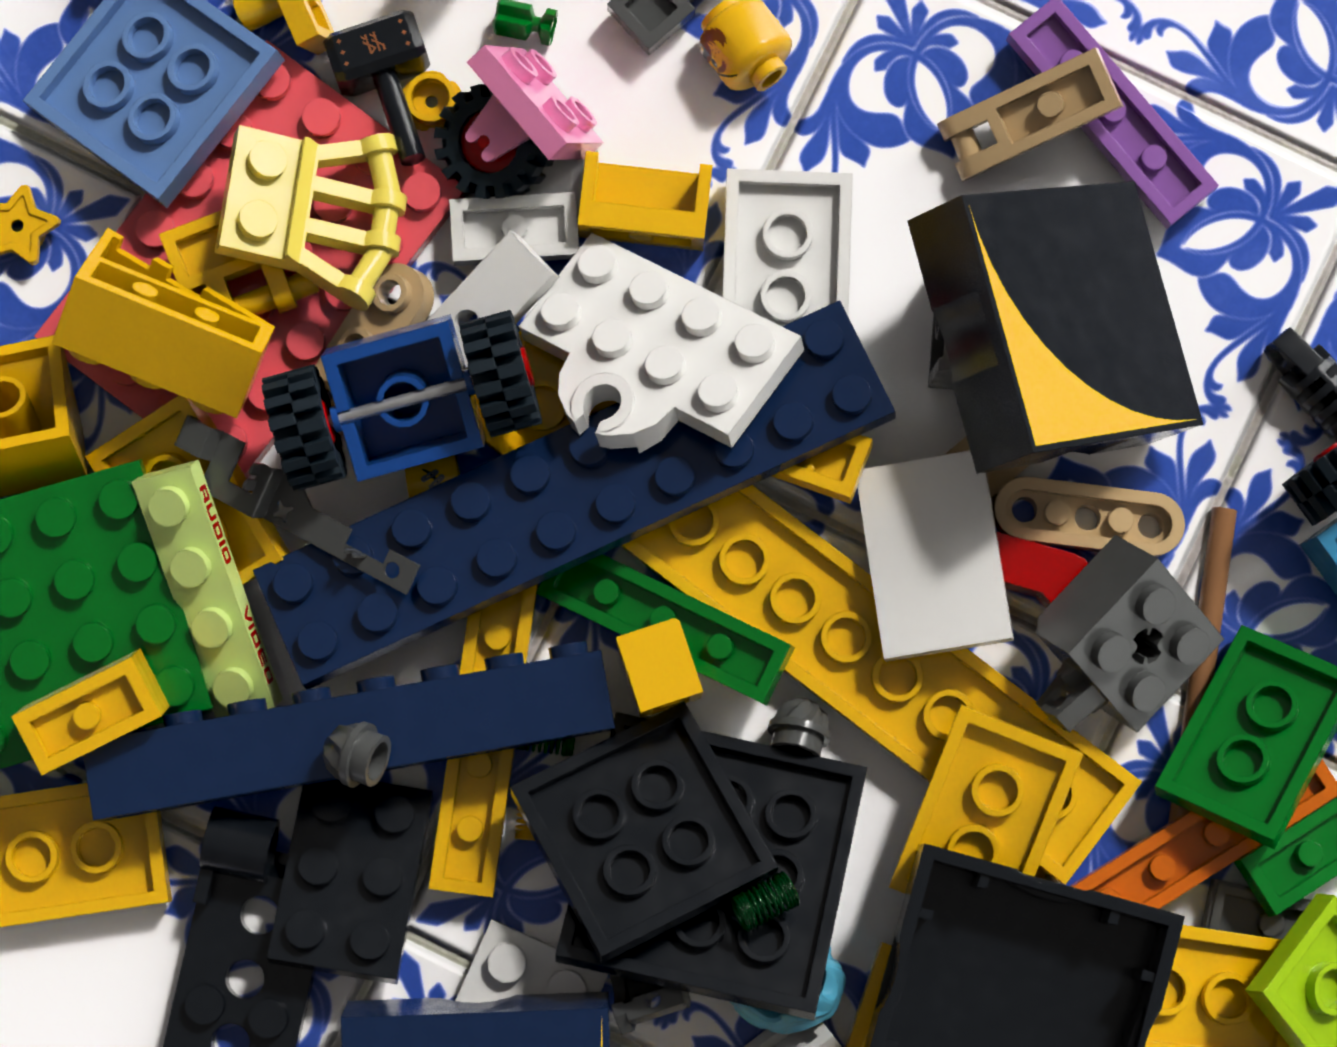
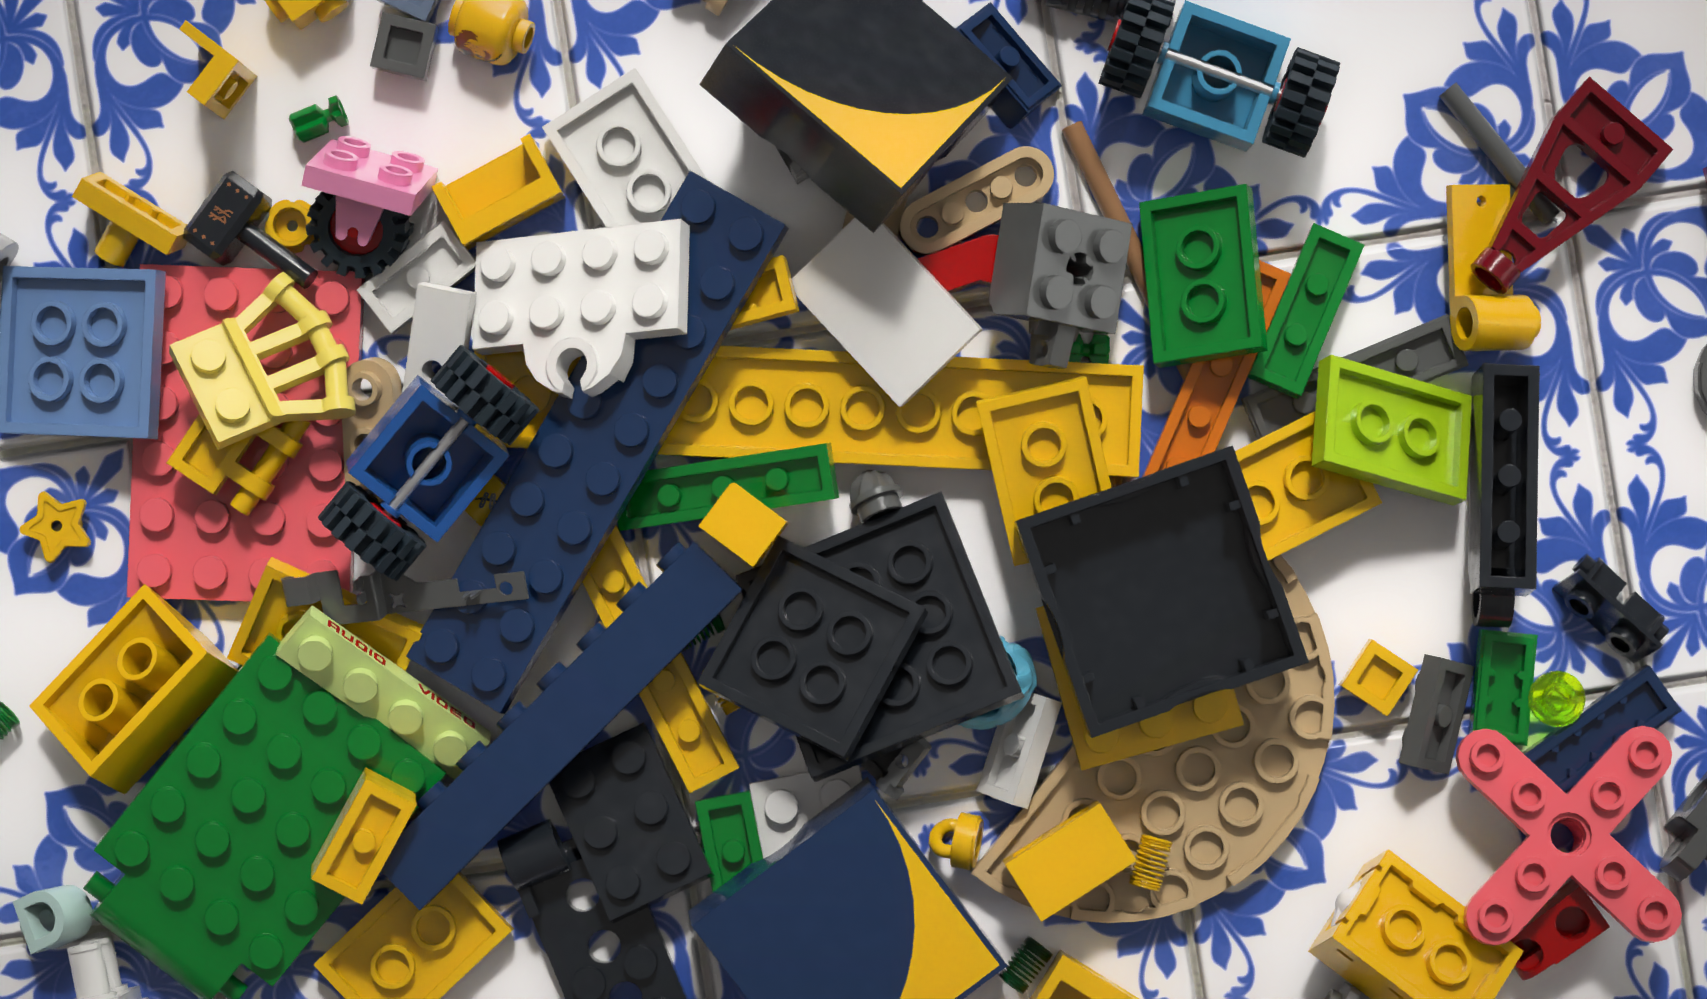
camera: 30 degrees left, 5 degrees up
yellow wedge [52,228,275,418] -> none
dark grey plate [323,721,391,788] -> none
dark green piece [730,871,800,932] -> none
none -> green plate [695,790,763,892]
none -> dark blue slope [955,2,1062,129]
none -> green piece [1068,333,1110,364]

